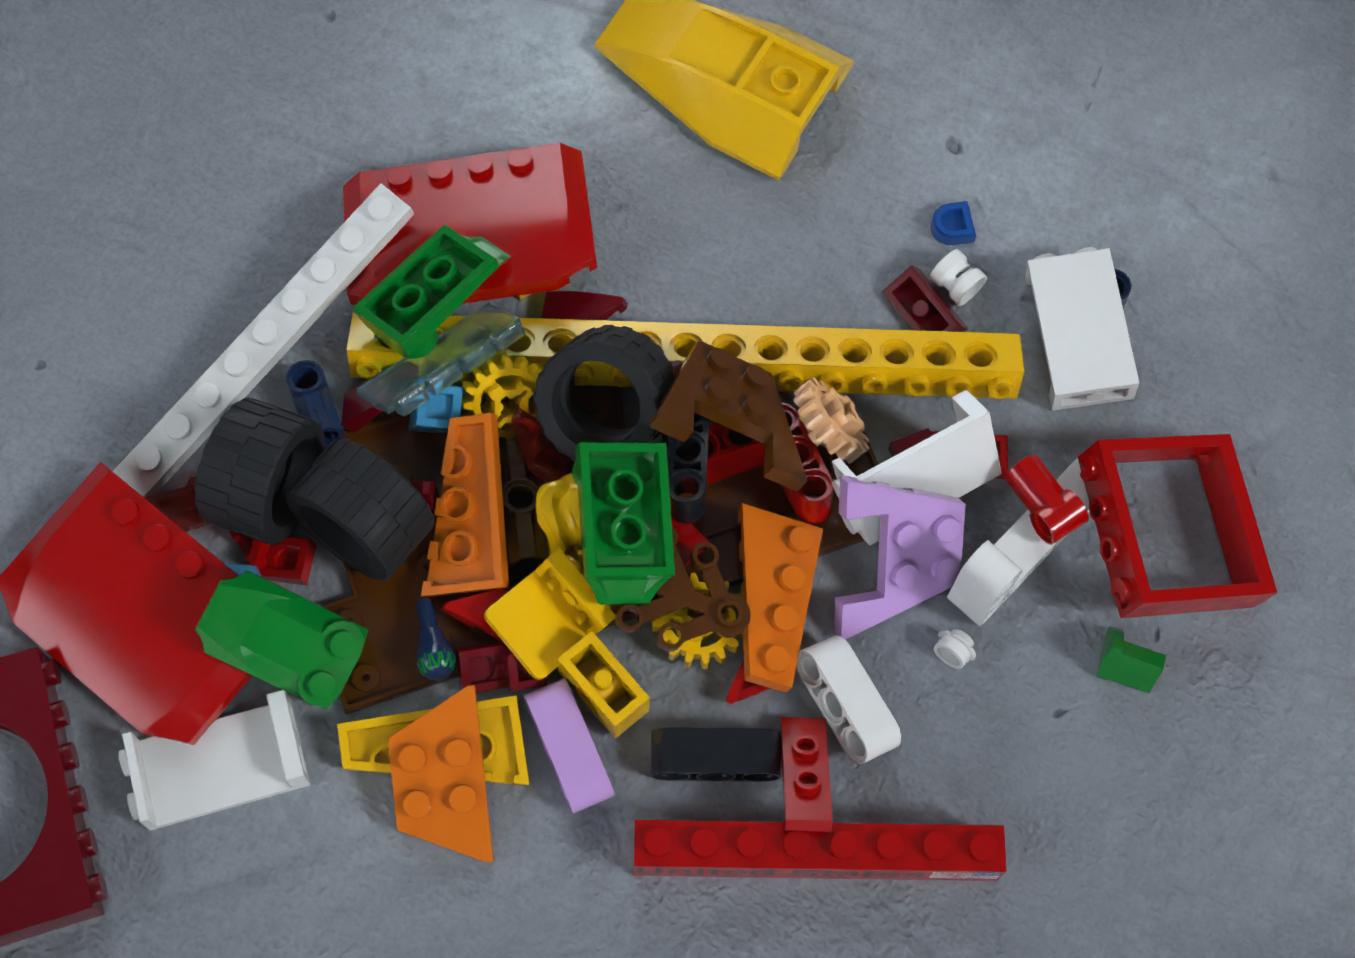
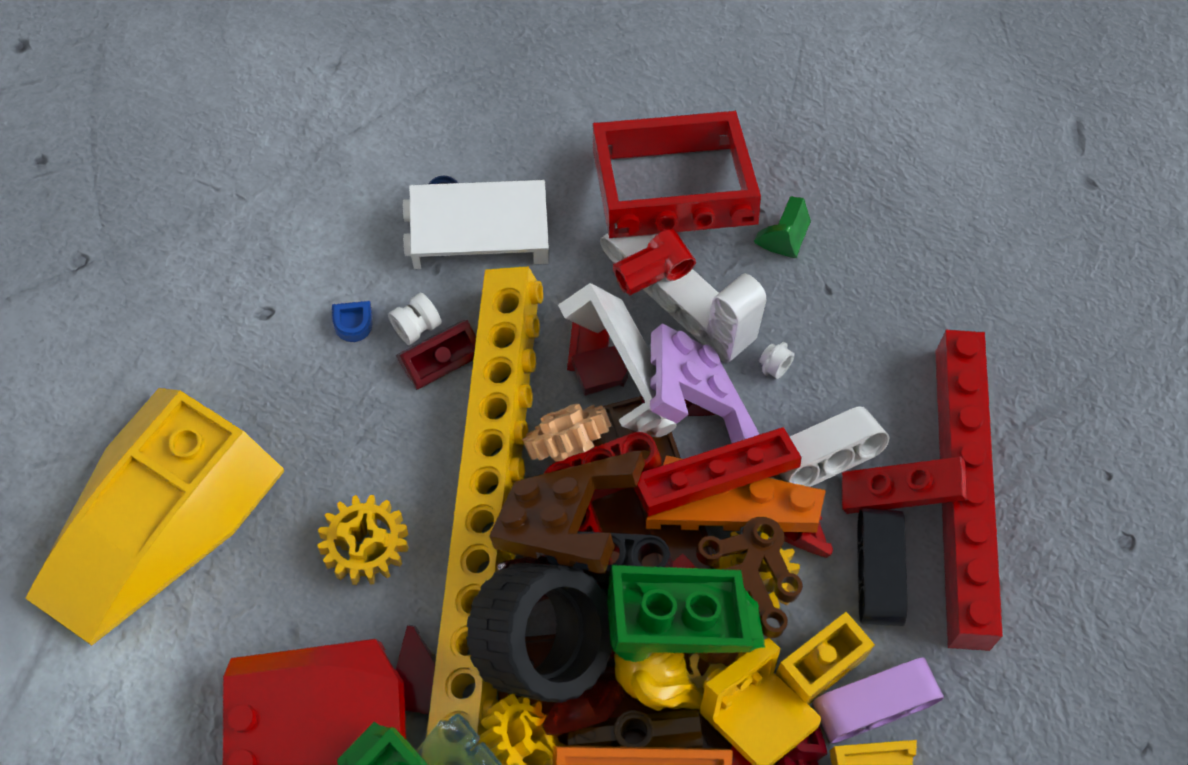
camera: 85 degrees left, 5 degrees down
none -> yellow gear [317,495,409,585]
none -> red plate [634,427,802,517]

